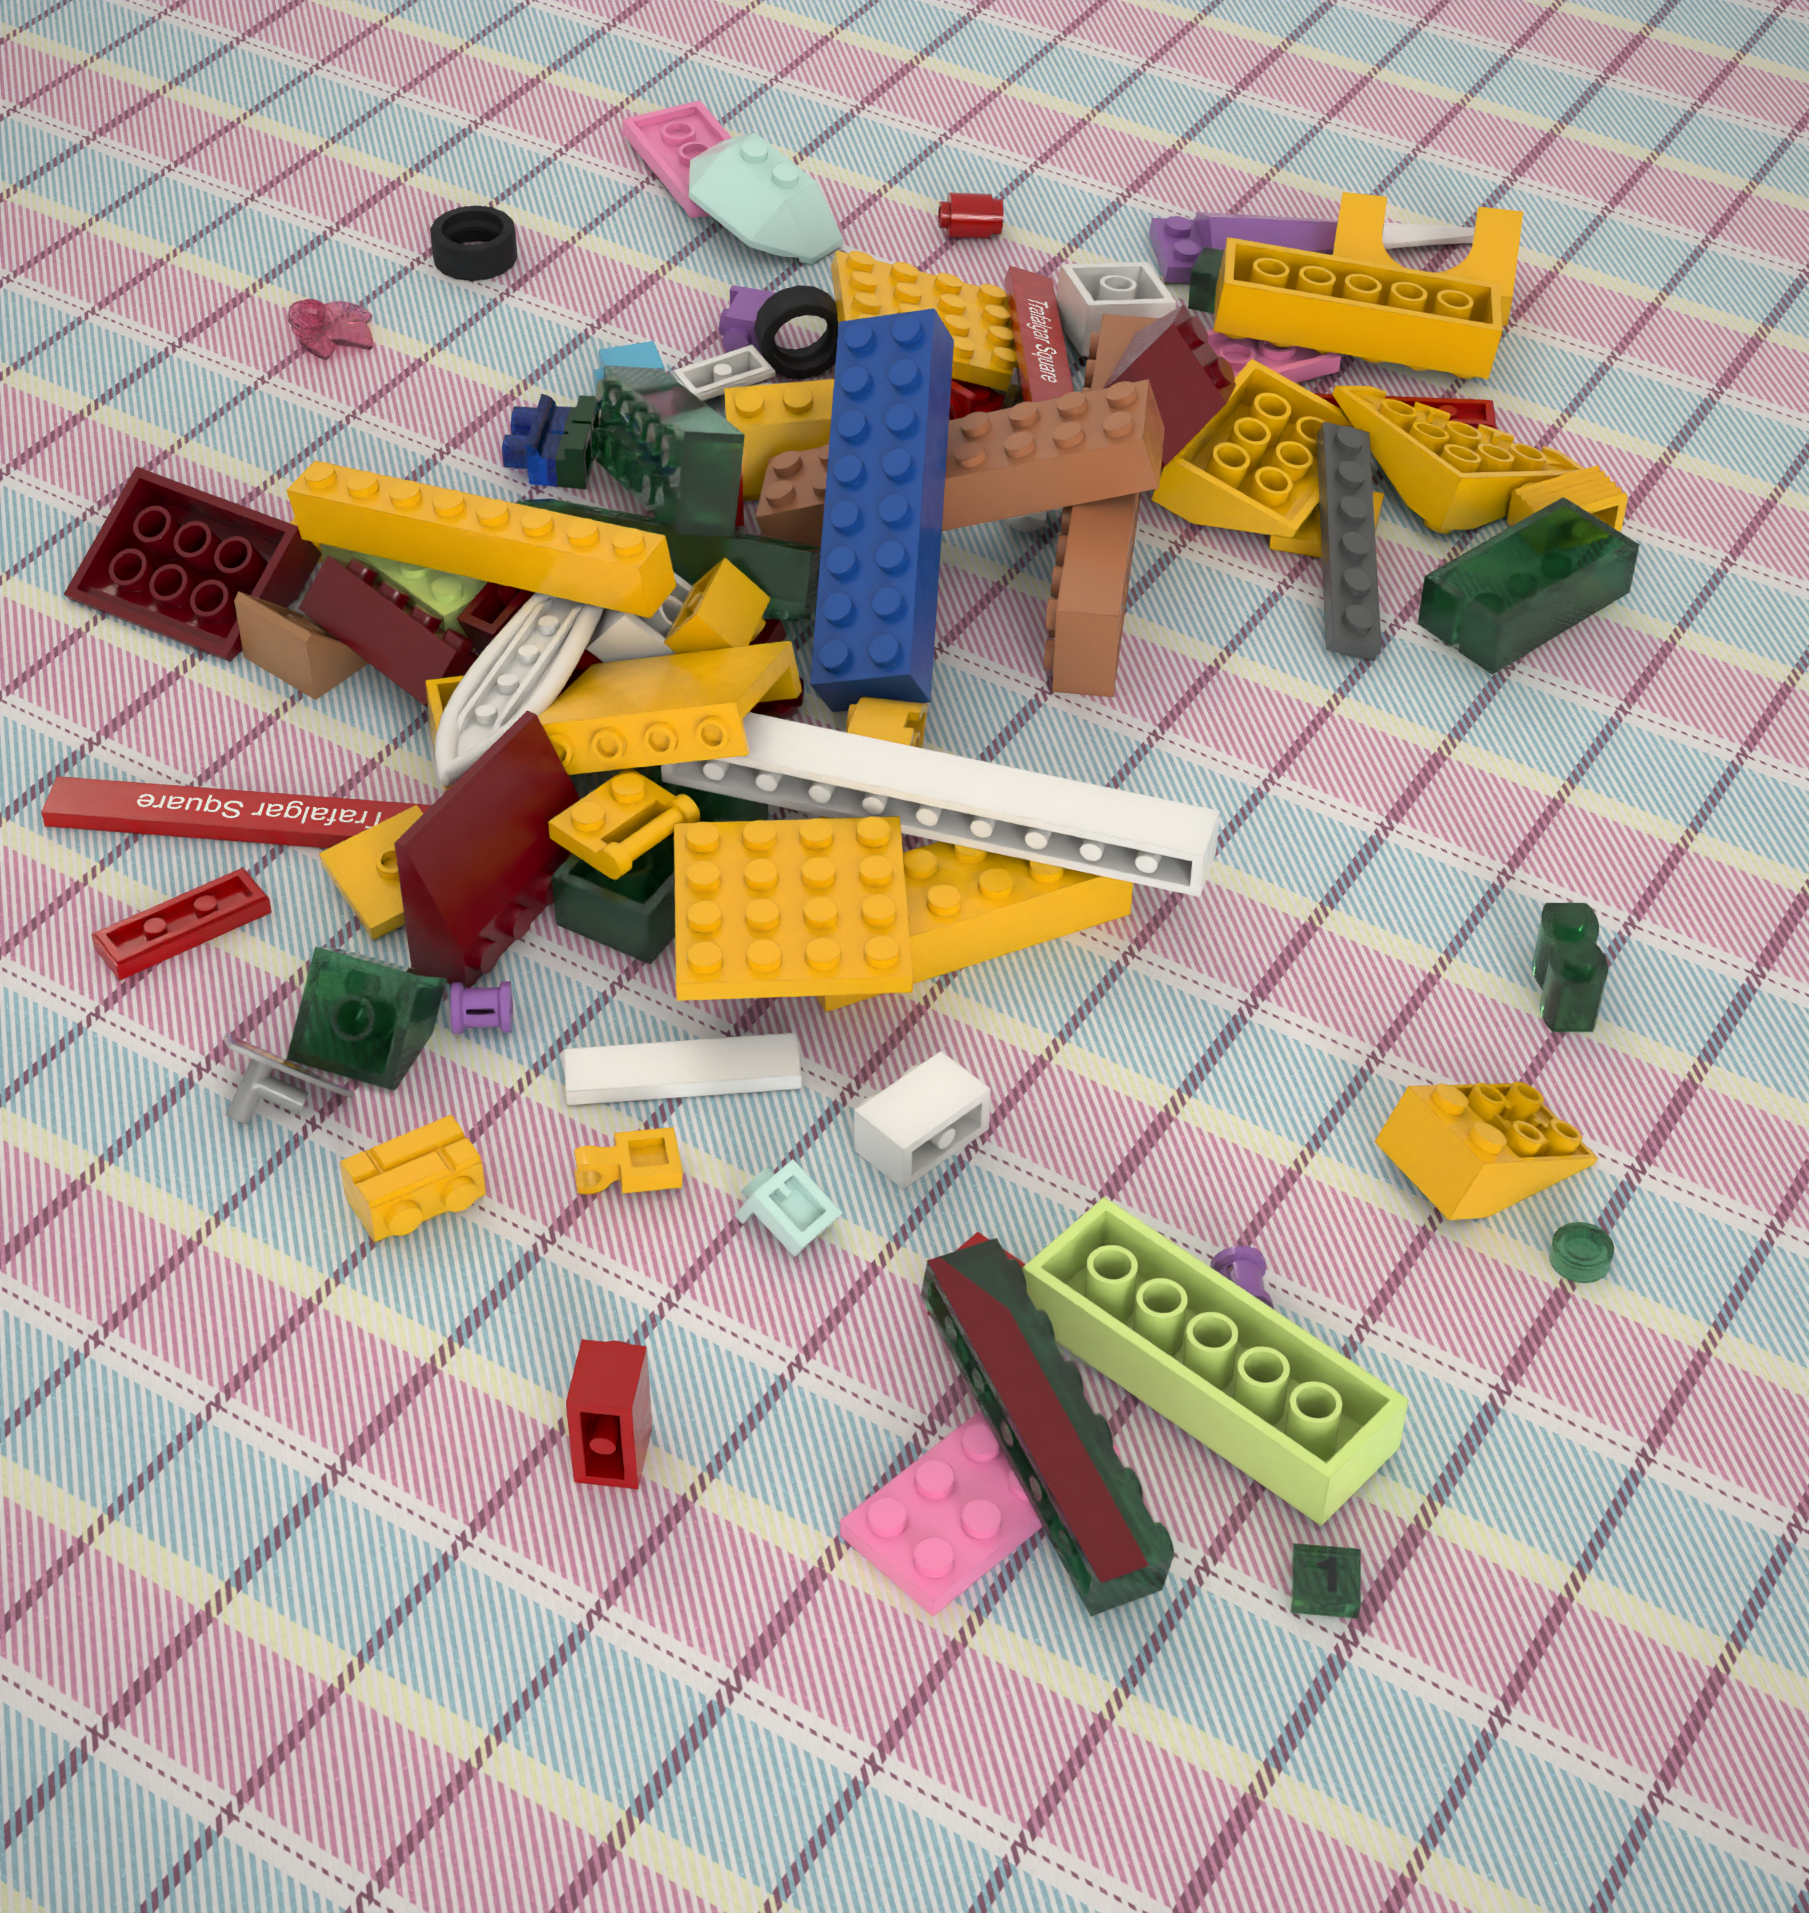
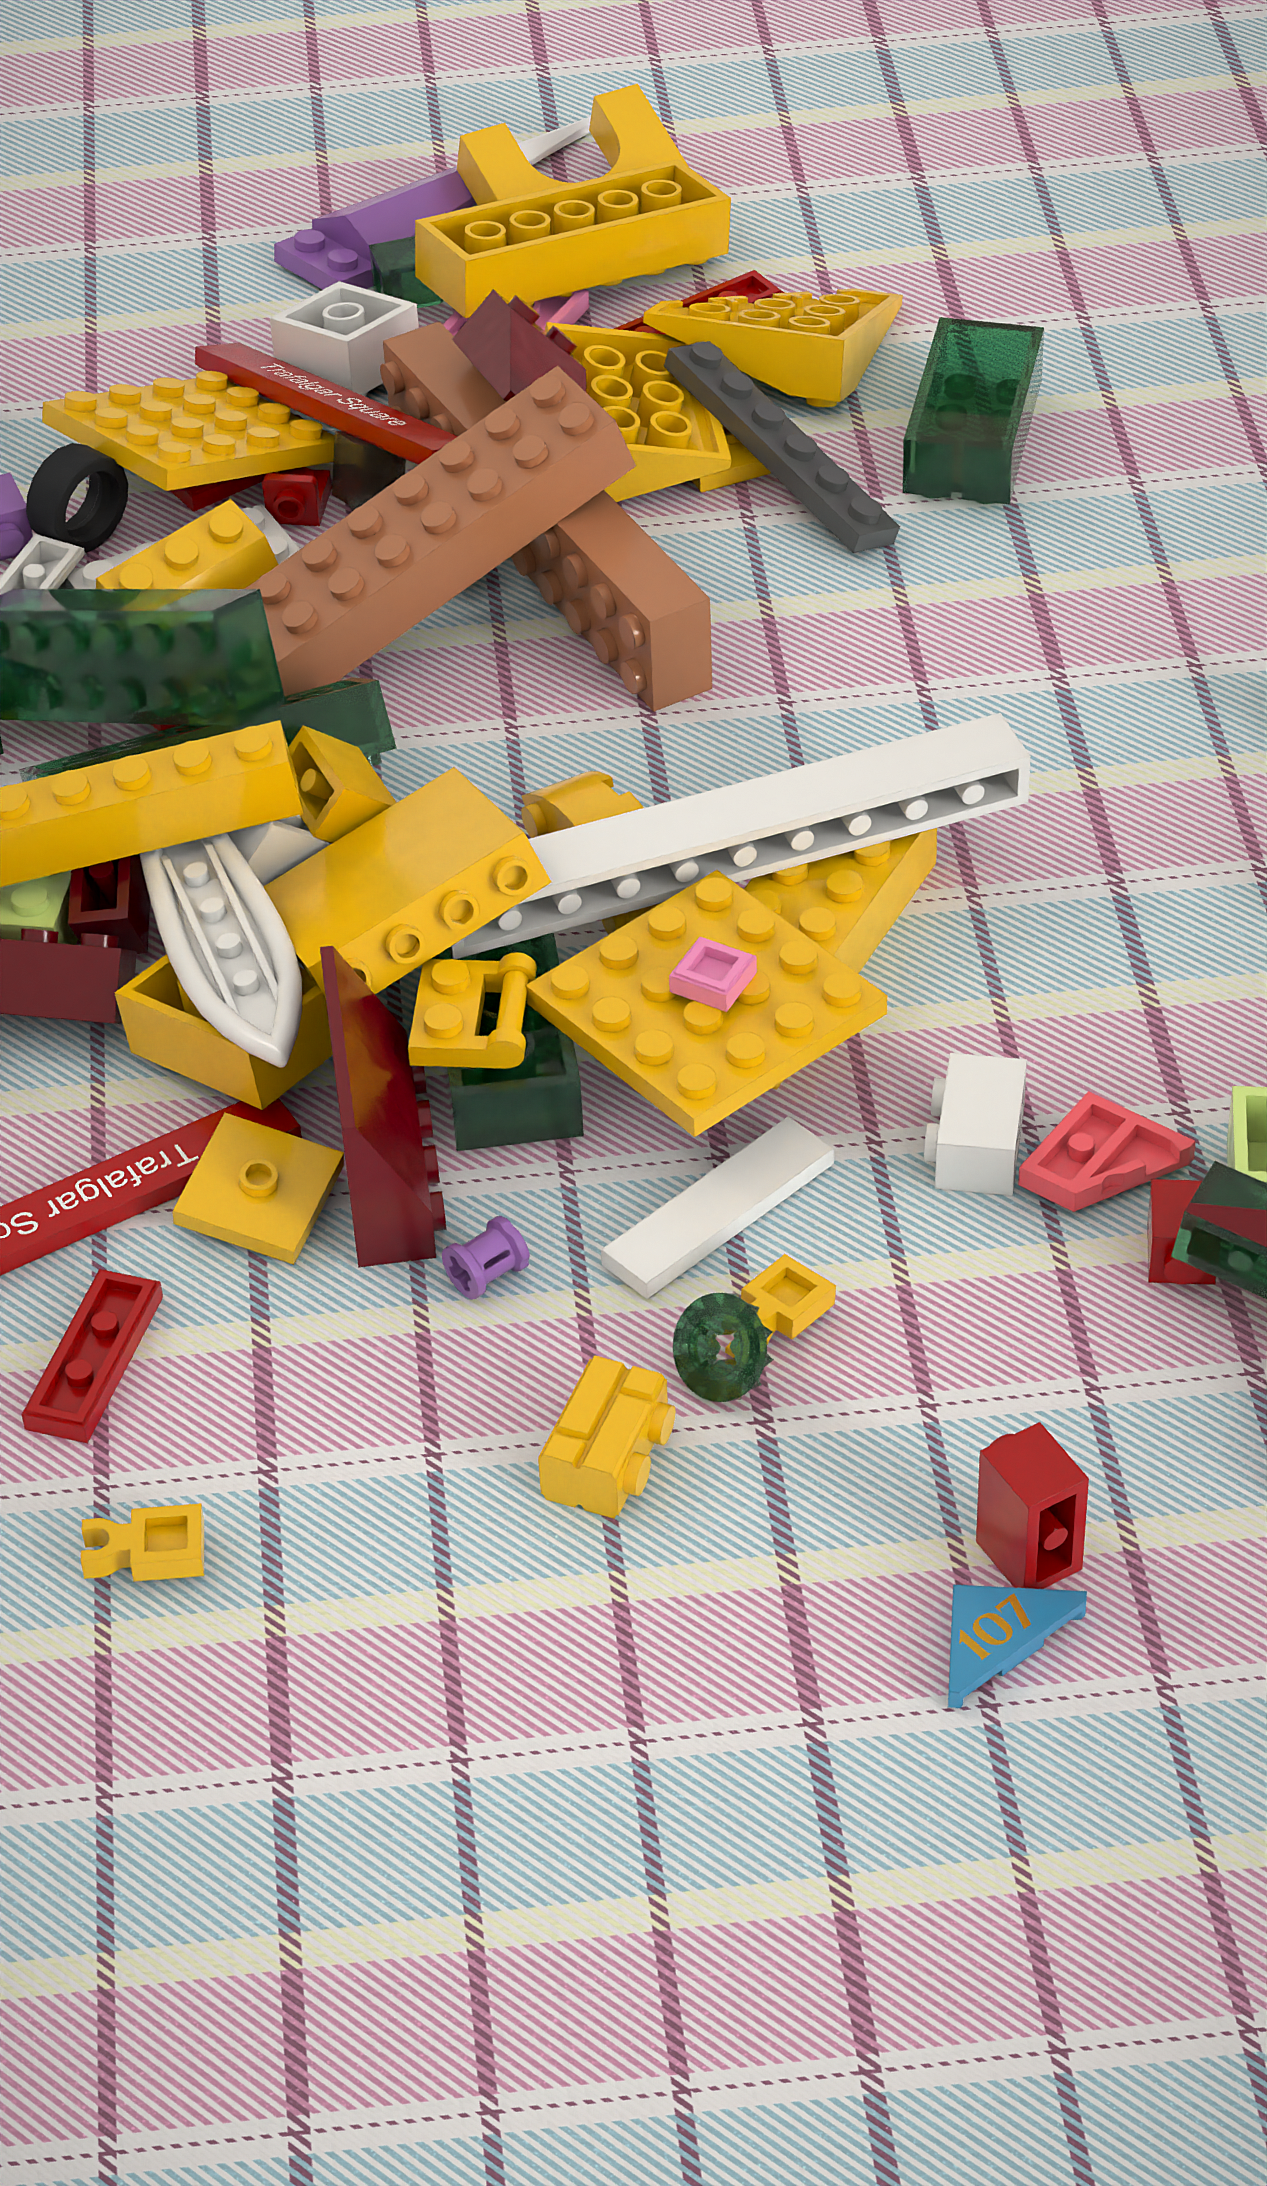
camera: 35 degrees left, 0 degrees up
light grey shield [224,1033,355,1124] -> none
clear green slope [286,947,447,1090] -> none
light aqua bracket [734,1159,843,1257] -> none
blue brick [810,308,954,712] -> none
red brick [938,192,1004,239] -> none
yellow brick [1507,465,1628,558] -> none
none -> yellow plate [80,1503,204,1582]
none -> bright pink tile [669,937,757,1012]
none -> clear green gear [673,1293,773,1402]
none -> dark azure tile [948,1585,1087,1708]
none -> coral wing [1018,1091,1196,1212]

